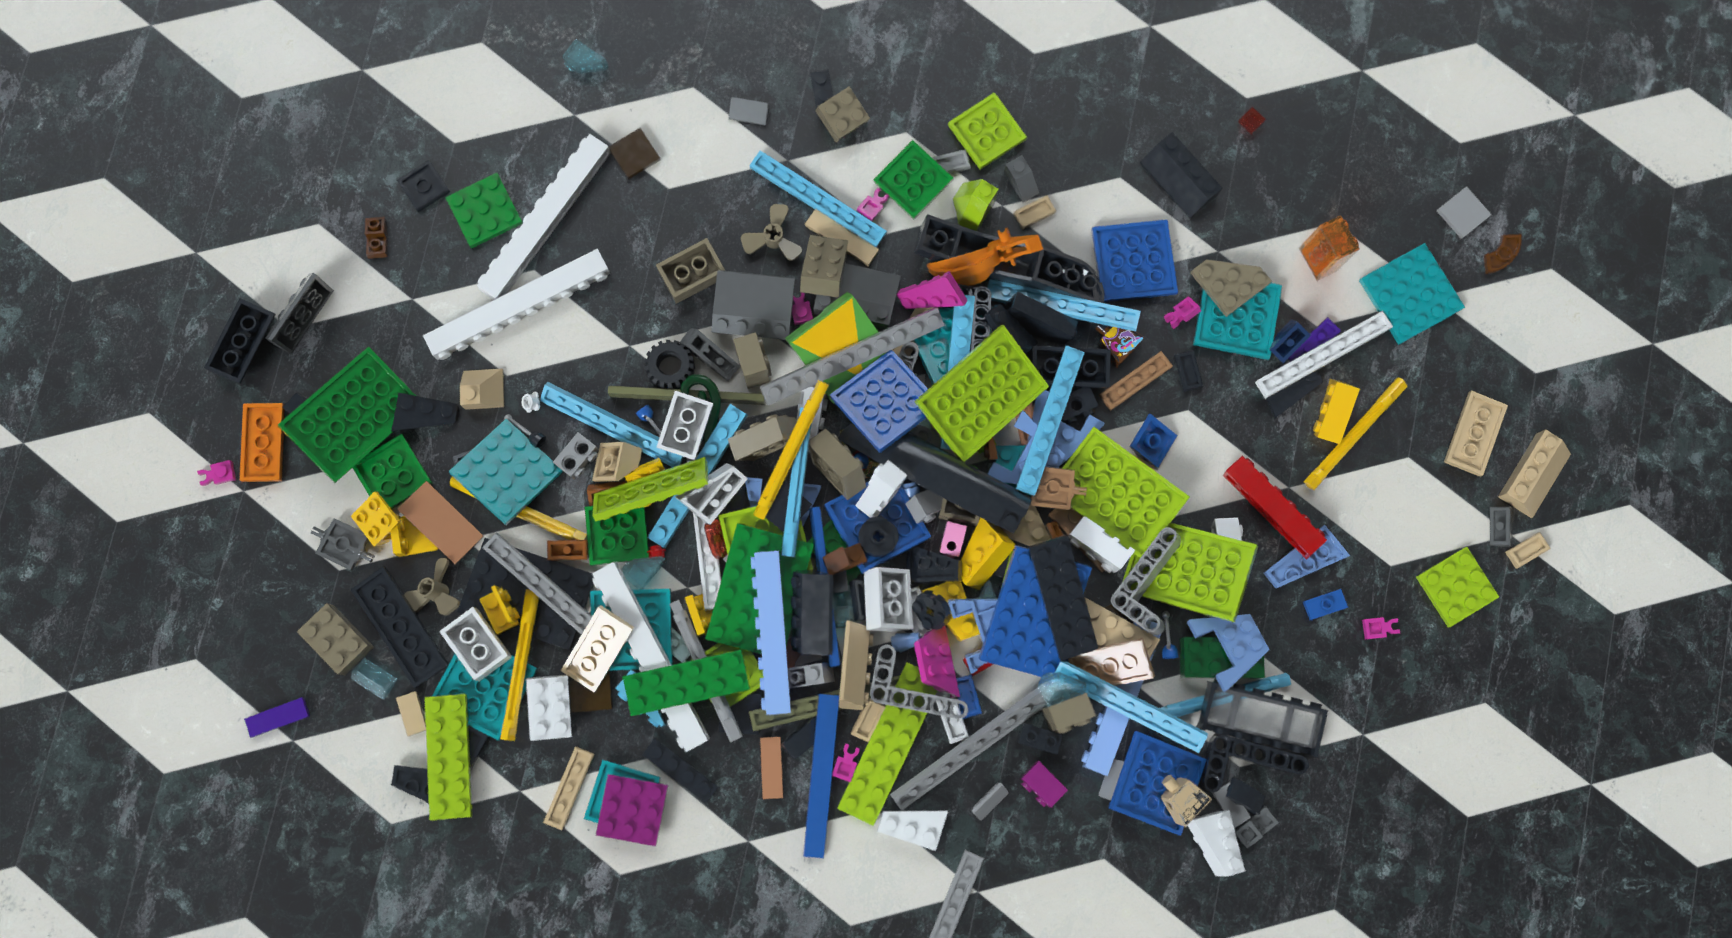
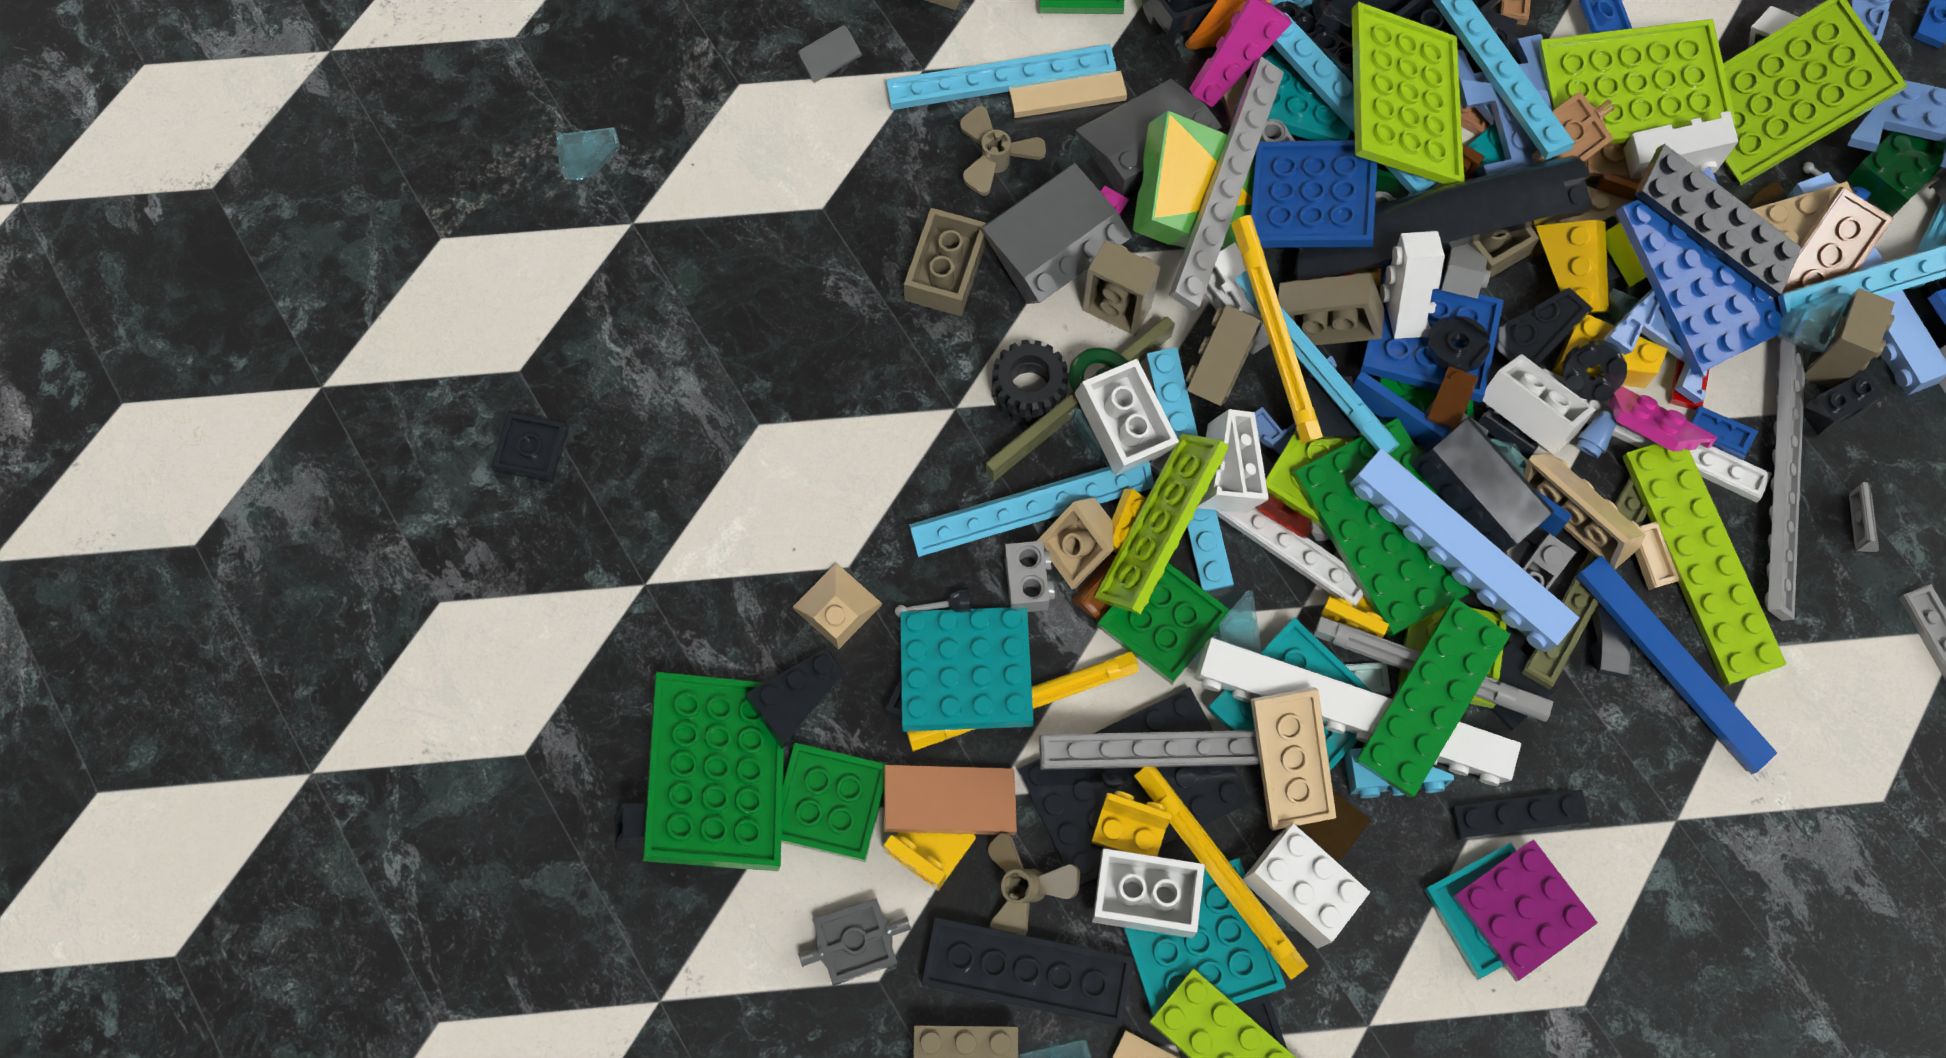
camera: 40 degrees left, 10 degrees down
dark pink plate [197,460,236,486] -> none
black slope [204,298,276,384] -> none
orange plate [240,403,285,482] -> none
dark grey slope [265,273,334,354] -> none
yellow bracket [351,492,400,547] -> none
reddish brown slope [365,217,387,259] -> none
white brick [423,249,610,360] -> none
green plate [445,173,523,249] -> none
white brick [477,134,611,300] -> none
white plate [522,392,540,413] -> none
tan tile [543,747,595,830] -> none
dark orange slope [547,540,589,560] -> none
dark brown tile [609,128,661,179] -> none
blue hinge [636,405,661,436] -> none
red plate [647,545,666,560] -> none
dark grey slope [679,328,740,381] -> none
nougat tile [760,737,783,799] -> none
dark tan brick [800,235,848,298] -> none
dark pink plate [832,744,860,782] -> none
dark pink plate [856,188,889,221] -> none
light grey beam [870,645,968,719] -> none
white wedge [877,810,948,851] -> none
bright pink torso [939,521,967,559] -> none
magenta brick [1020,761,1068,808] -> none
light grey beam [1111,527,1181,636] -> none

